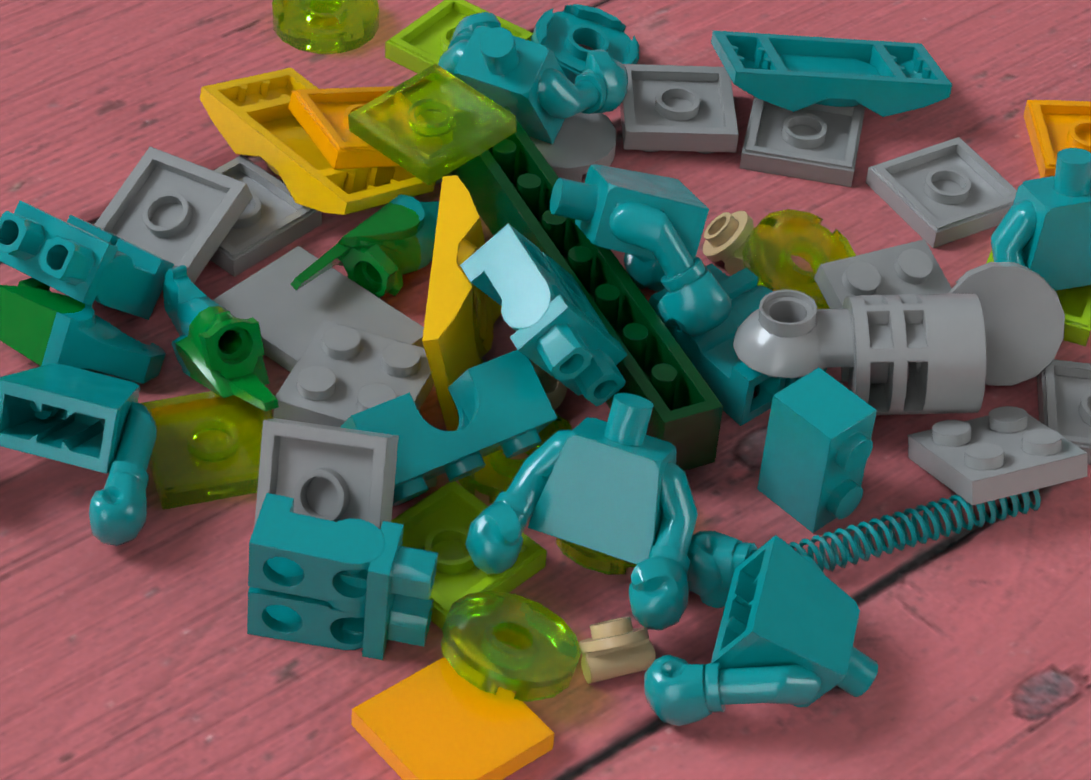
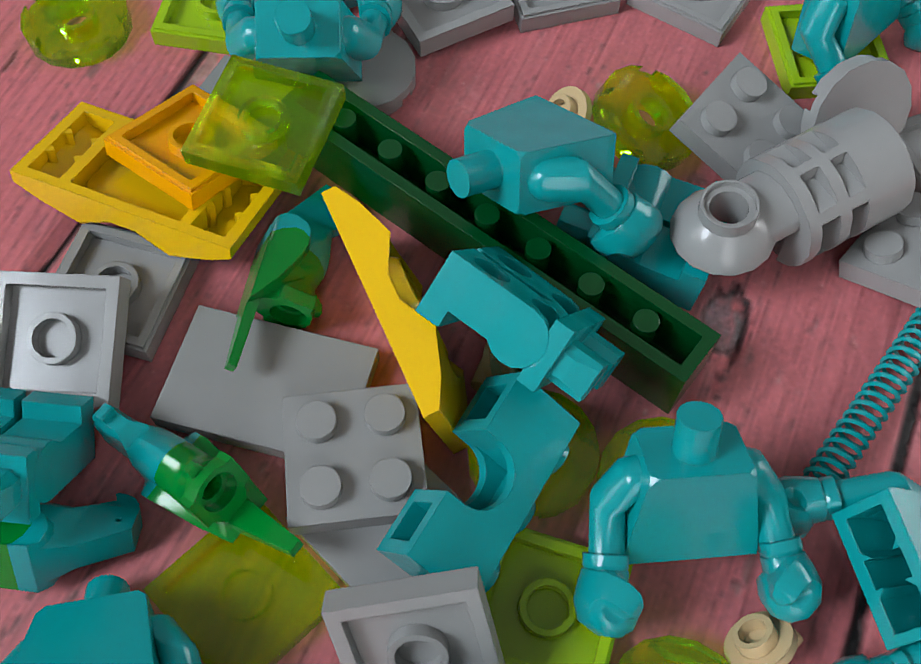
camera: 25 degrees left, 20 degrees up
teal brick [757,367,877,533] -> none

